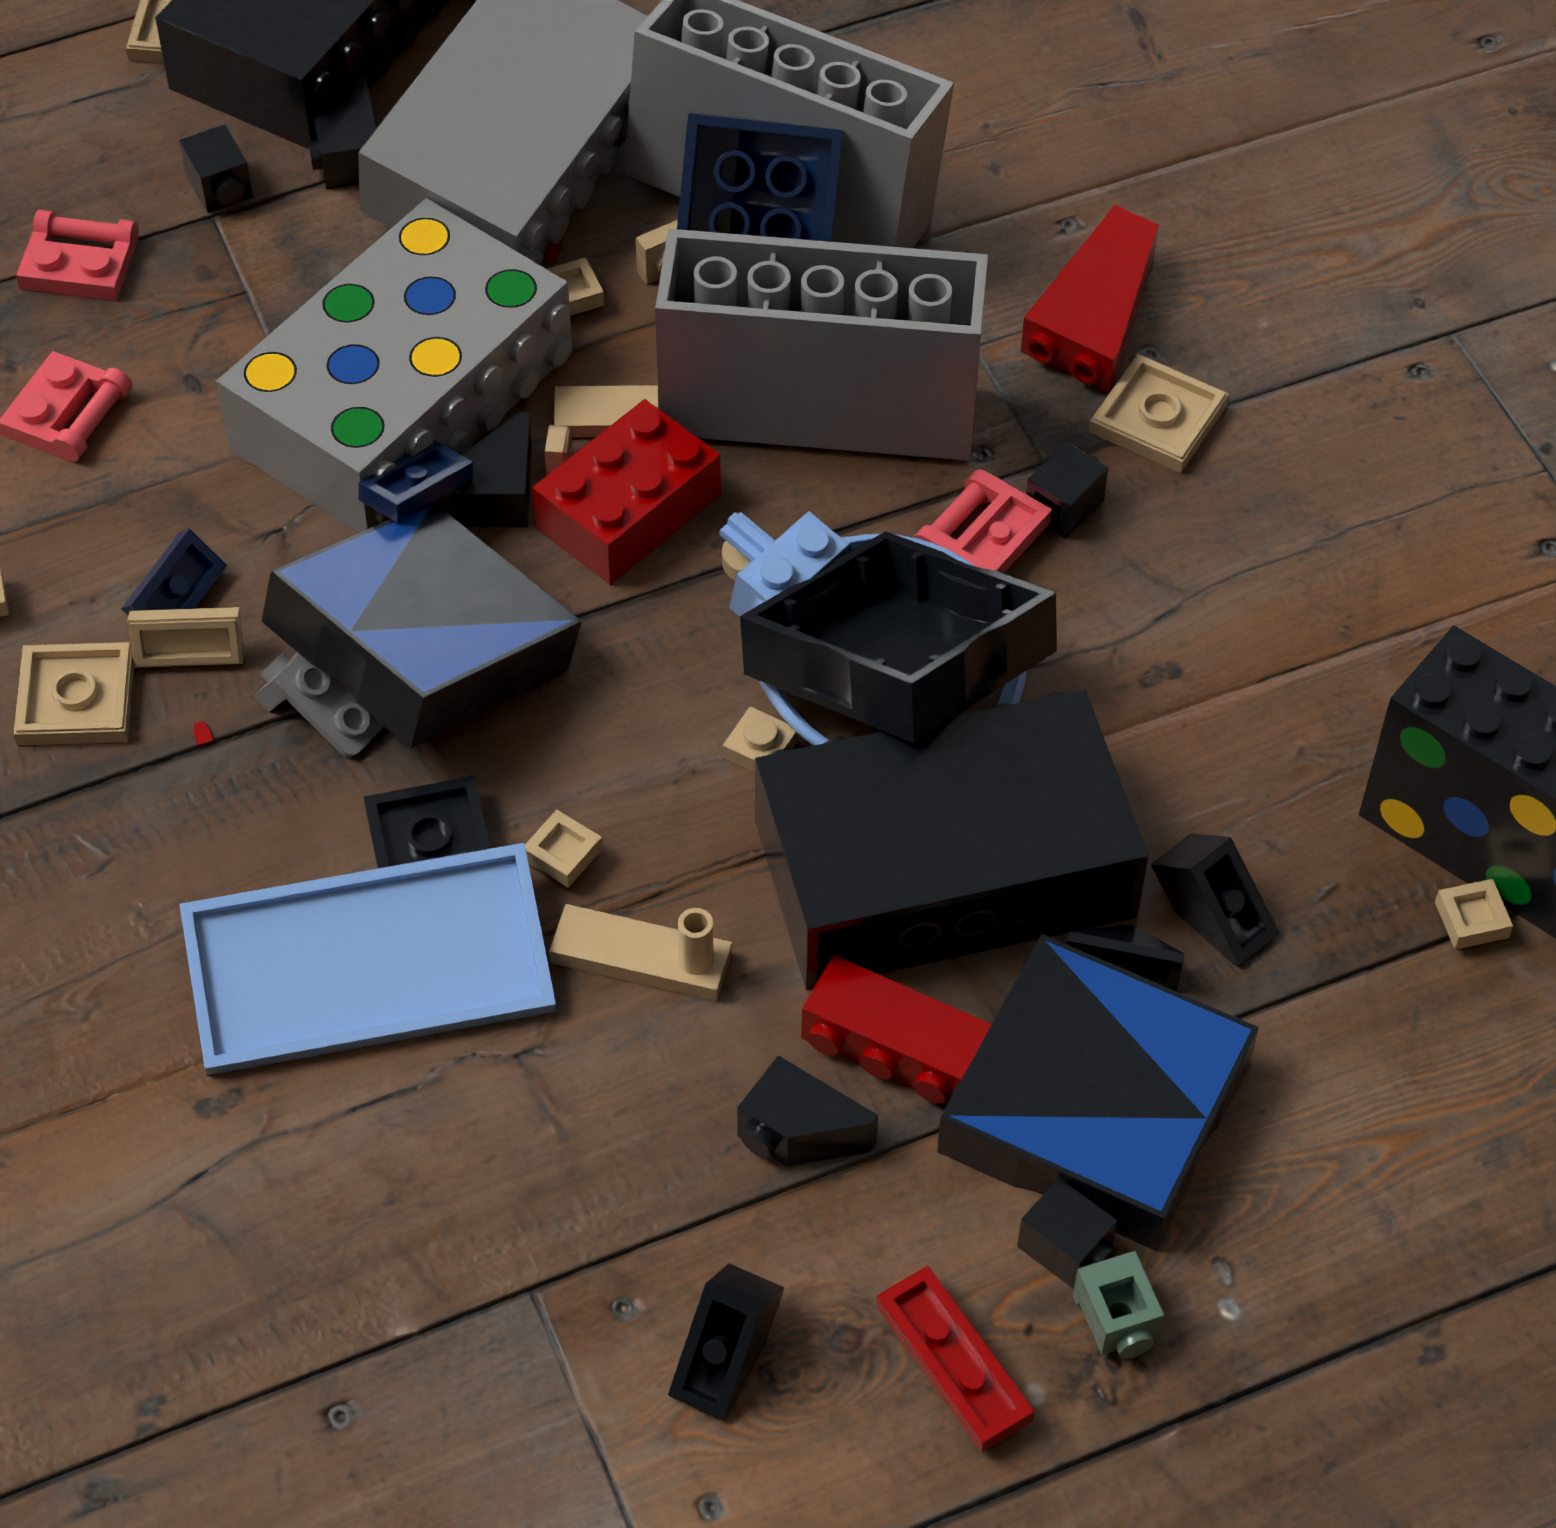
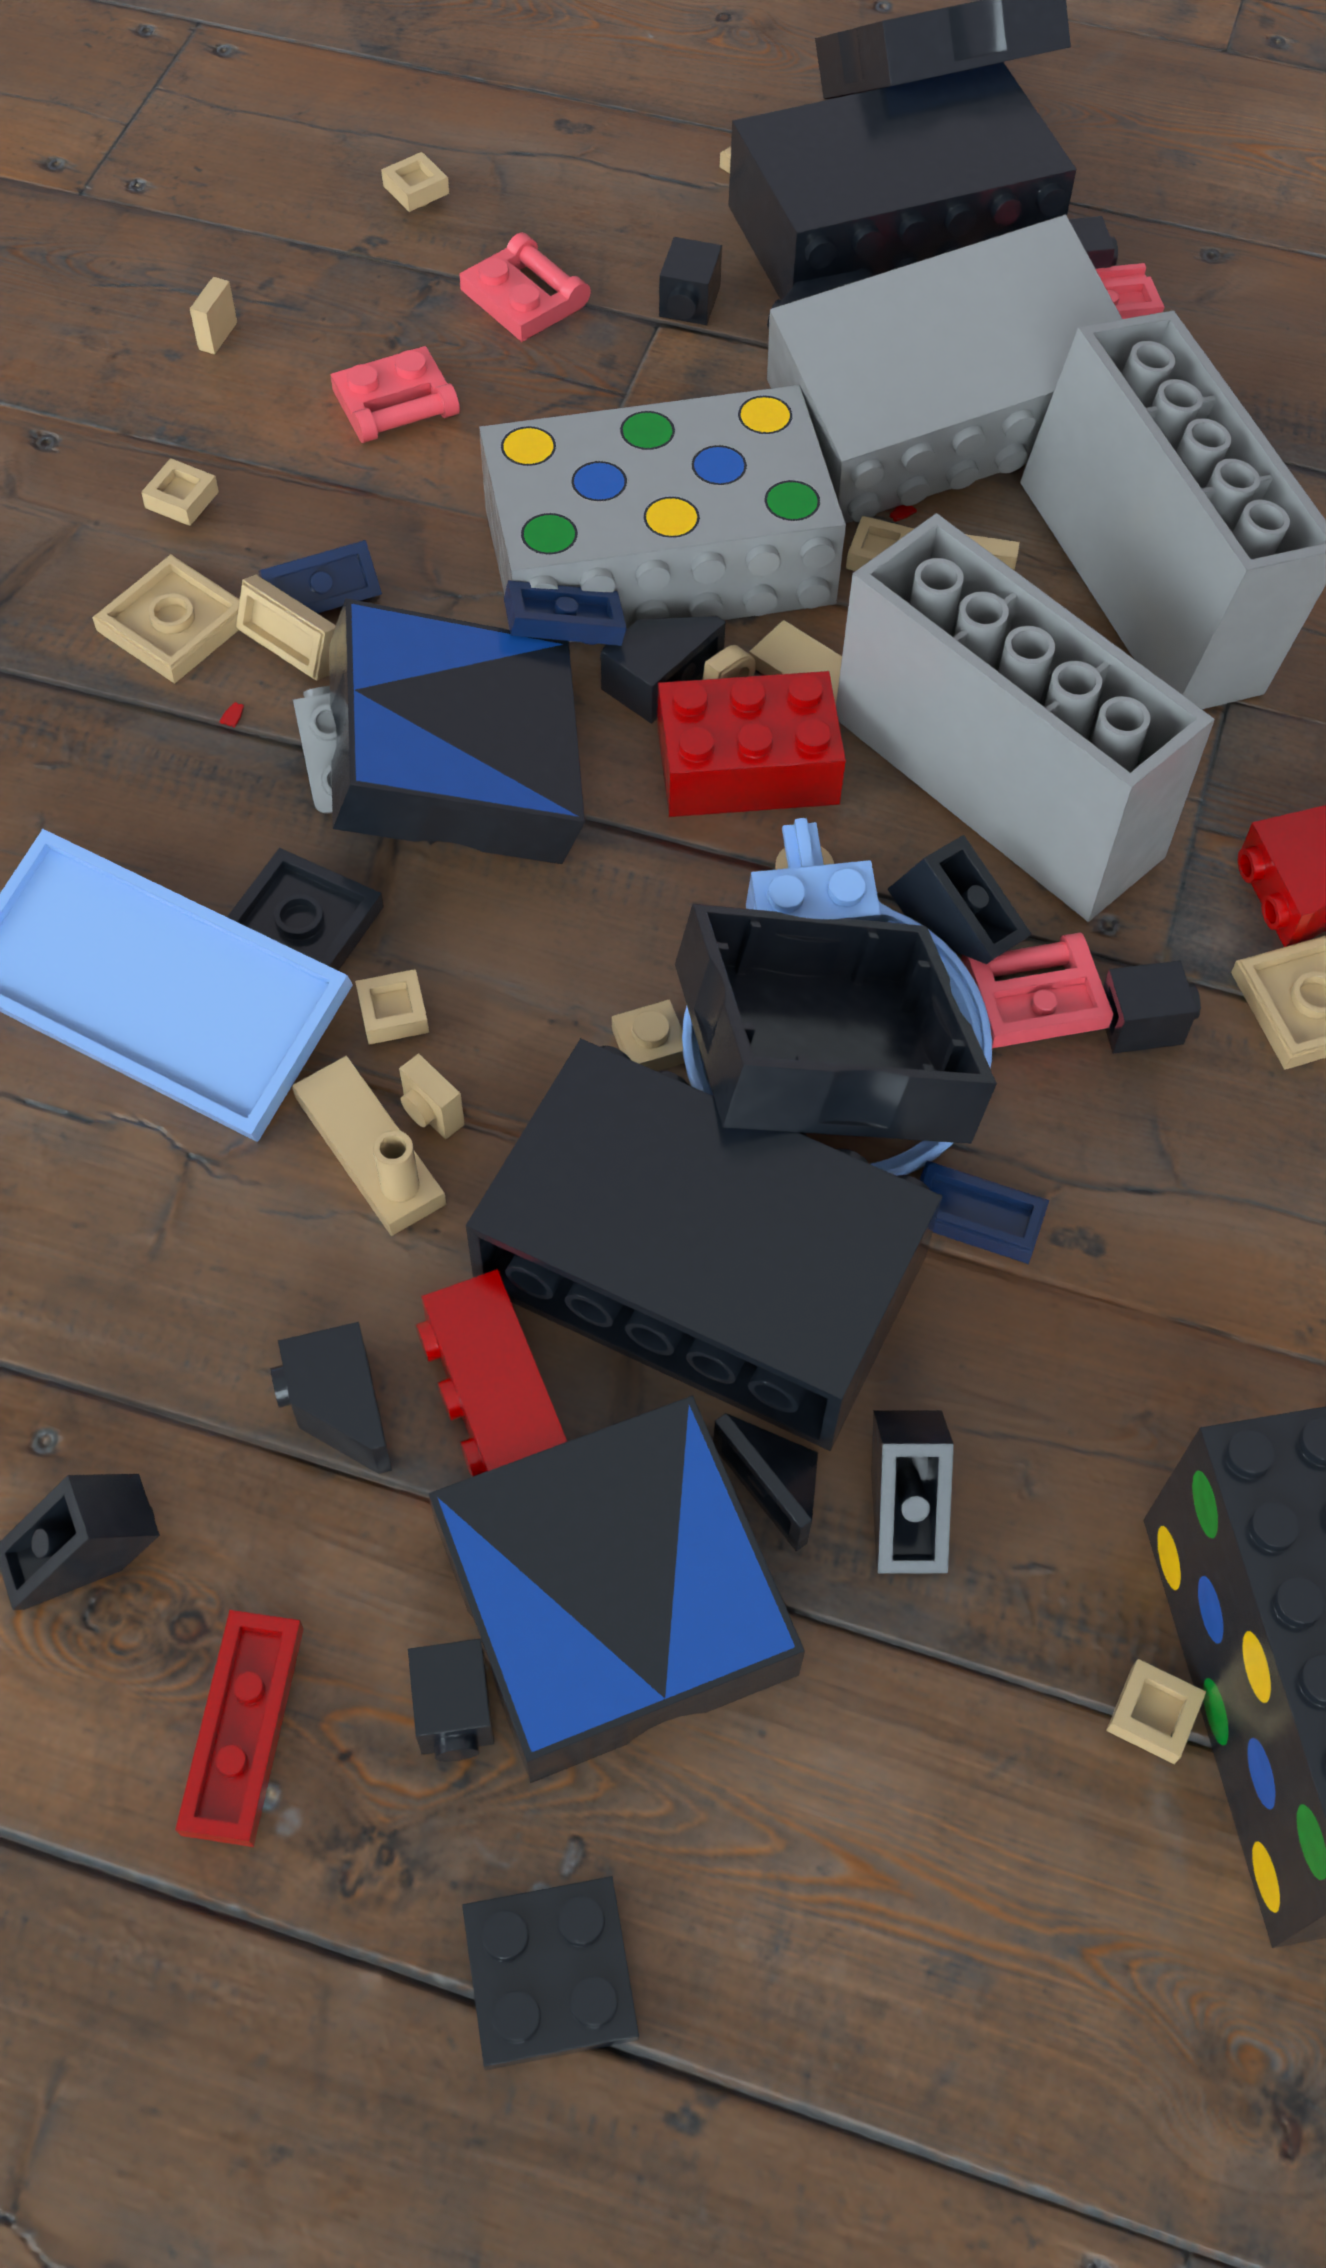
camera: 40 degrees right, 5 degrees up
dark blue slope [677,112,843,242] -> none
sand green brick [1073,1251,1164,1359] -> none
none -> tan plate [399,1053,465,1140]
none -> black plate [462,1876,639,2071]
none -> black slope [887,835,1032,964]
none -> dark blue tile [920,1160,1050,1264]

